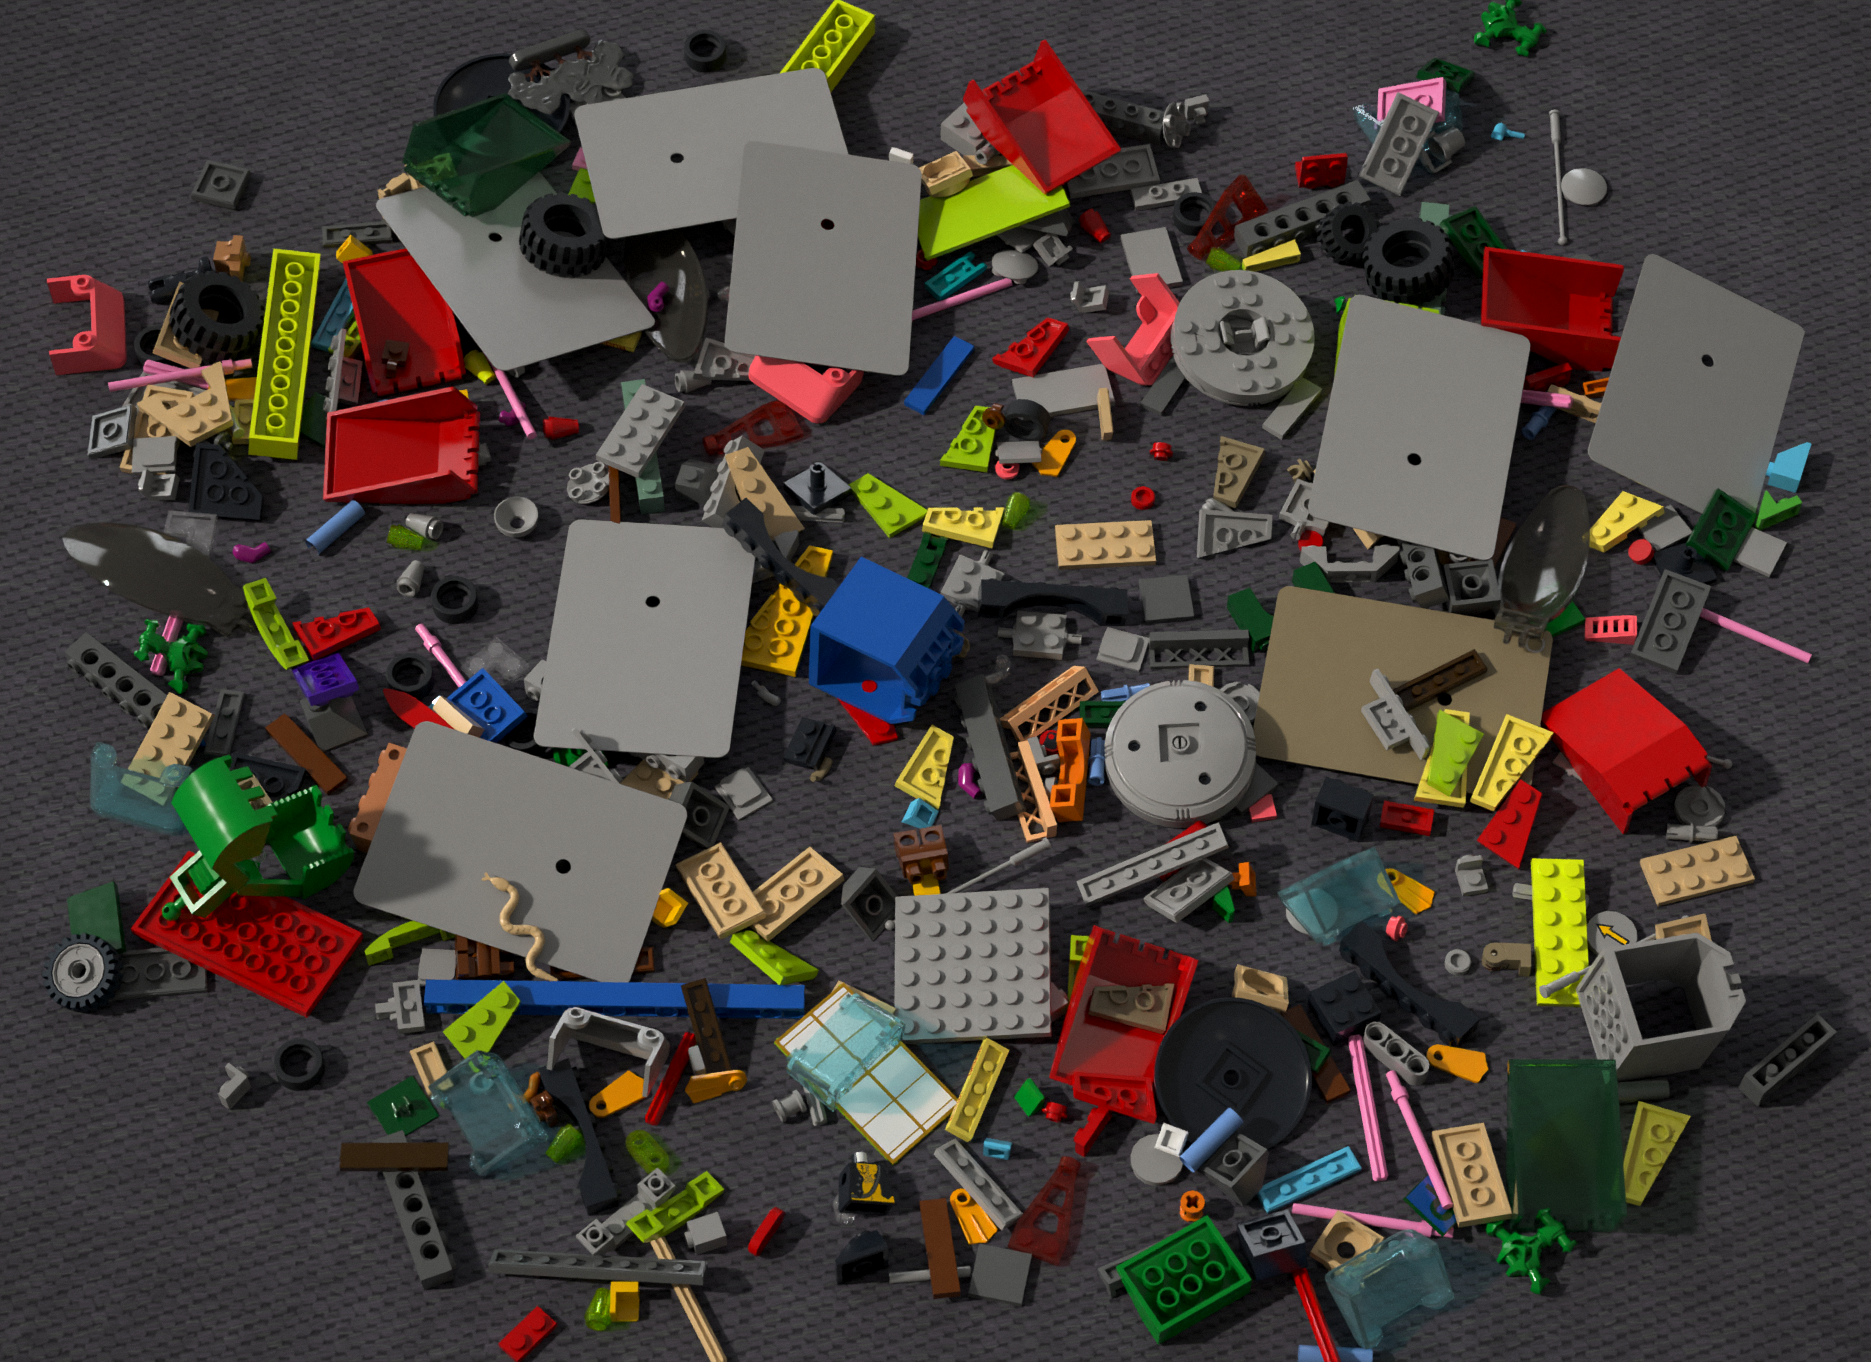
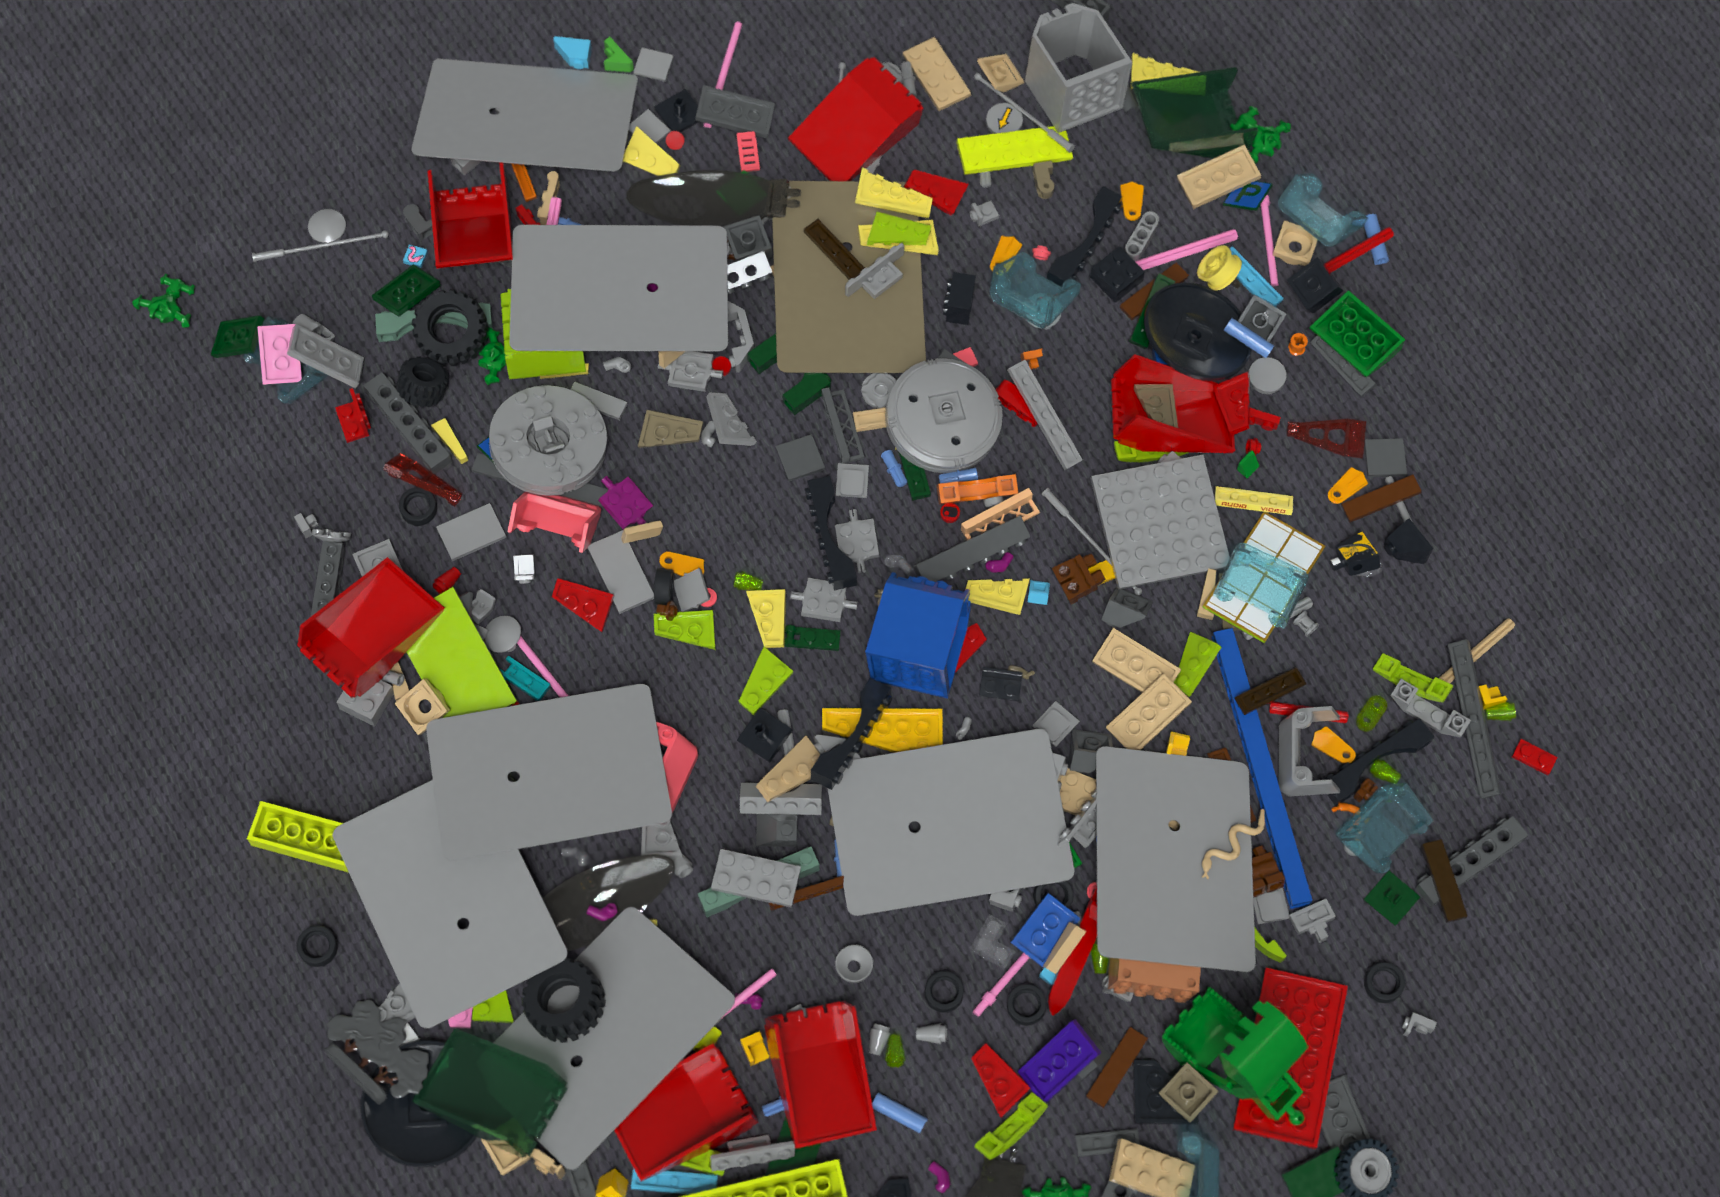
camera: 105 degrees left, 10 degrees up
reddish brown plate [382,340,409,379] -> none
tan tile [410,1041,454,1097] -> none
lime wing [443,981,521,1072] -> none
red cone [543,416,579,440] -> none
light grey dish [567,461,609,504] -> none
light grey brick [684,1212,727,1255] -> none
light orange piece [685,1070,747,1103] -> none
white tile [688,1045,706,1076] -> none
clear red plate [702,400,803,456] -> none
red tile [748,1207,785,1257] -> none
white tile [889,147,913,164] -> none
blue tile [904,336,974,415] -> none
light grey tile [934,1139,1024,1231] -> none
medium azure slope [983,1138,1012,1160] -> none
light nougat fence [1000,666,1099,742] -> none
light grey bracket [1027,736,1060,775] -> none
tan plate [1055,520,1156,570] -> none
light grey plate [1130,178,1202,211] -> none
red tile [1131,486,1155,510] -> none
light grey tile [1143,858,1234,923] -> none
red plate [1150,442,1173,461] -> none
white tile [1155,1123,1189,1157] -> none
clear neon green cone [1205,247,1242,272] -> none
green slope [1212,885,1235,923] -> none
tan piece [1232,964,1289,1013] -> none
dark tan plate [1287,459,1314,482] -> none
red plate [1380,801,1434,836] -> none
bright pink bar [1386,1070,1453,1210] -> none
light grey tile [1444,949,1471,976] -> none
medium azure hand [1491,123,1525,141] -> none
dark green tile [1685,488,1757,572] -> none
none -> magenta plate [598,476,653,530]
none -> light yellow wheel [1197,245,1242,291]

